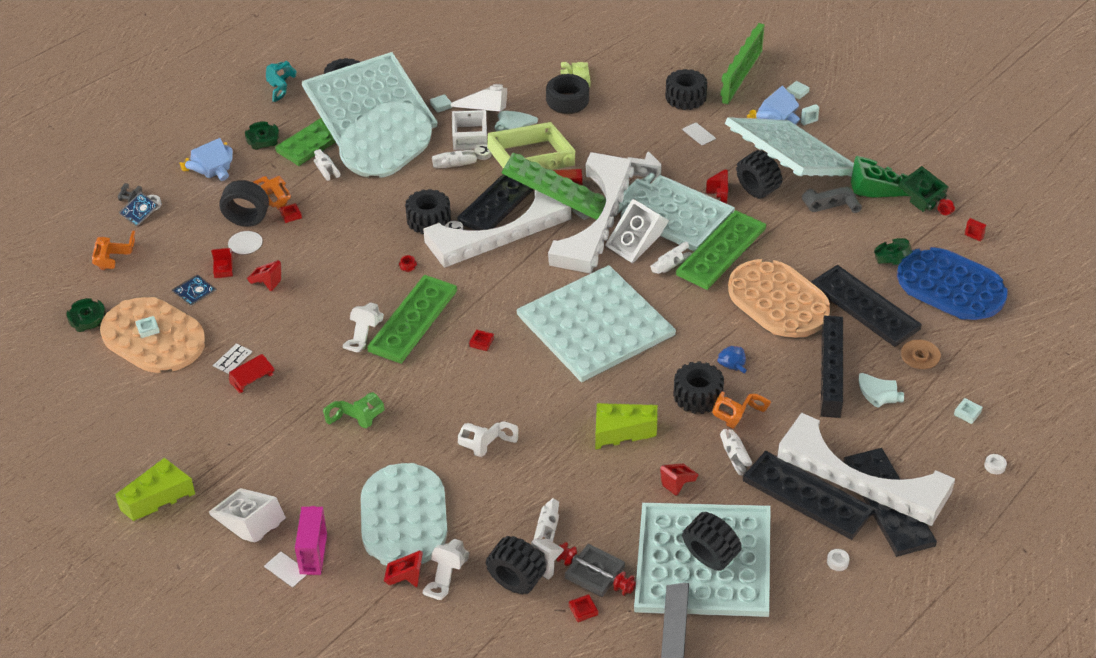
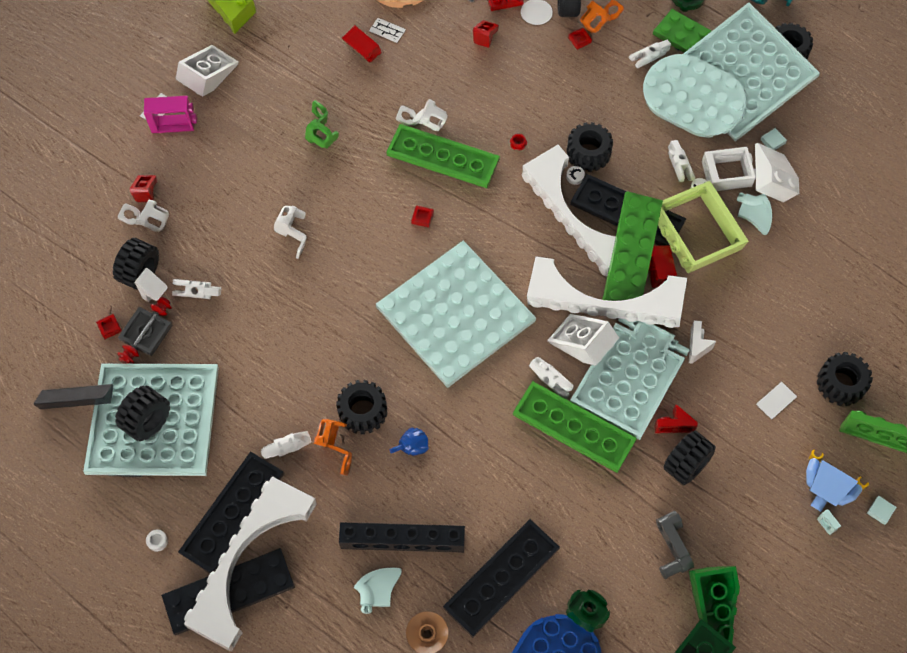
camera: 85 degrees right, 20 degrees up
light aqua plate [361,463,447,566] -> none
black tyre [546,74,589,114] -> none
yellowish green plate [560,62,591,87] -> none
lime wedge [595,403,658,450] -> none
red slope [660,463,699,496] -> none
light aqua plate [725,117,854,177] -> none
light nougat plate [728,259,830,338] -> none

